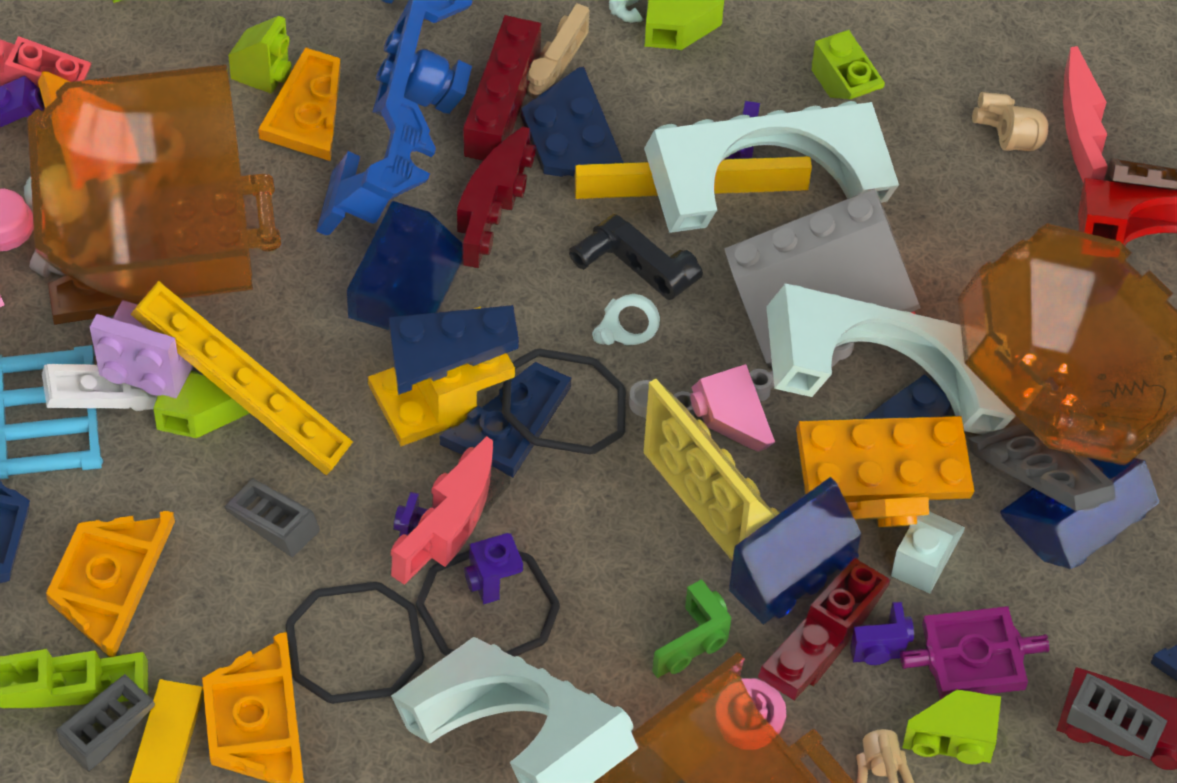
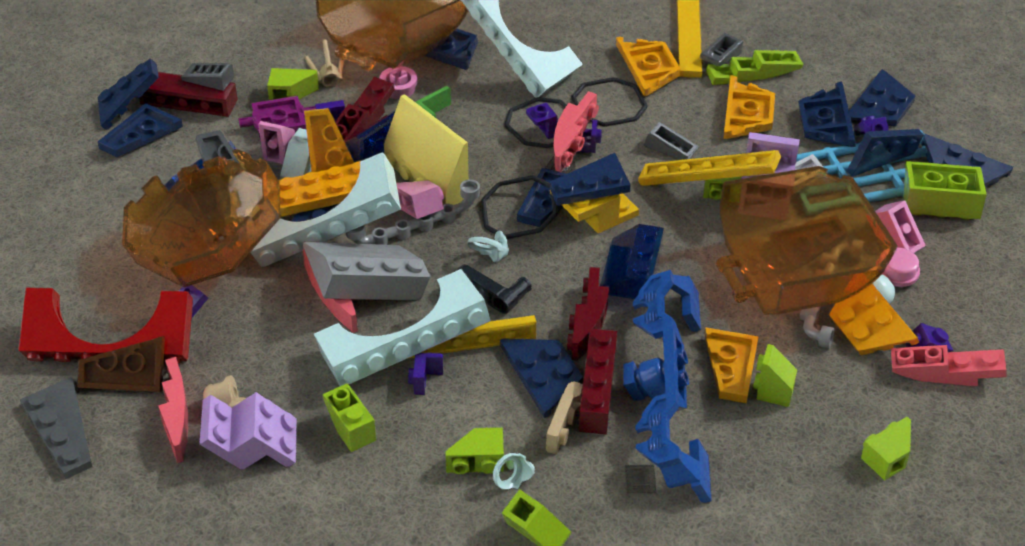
camera: 175 degrees right, 10 degrees down
none -> lavender bracket [200,392,297,469]
none -> bright pink slope [258,121,295,164]

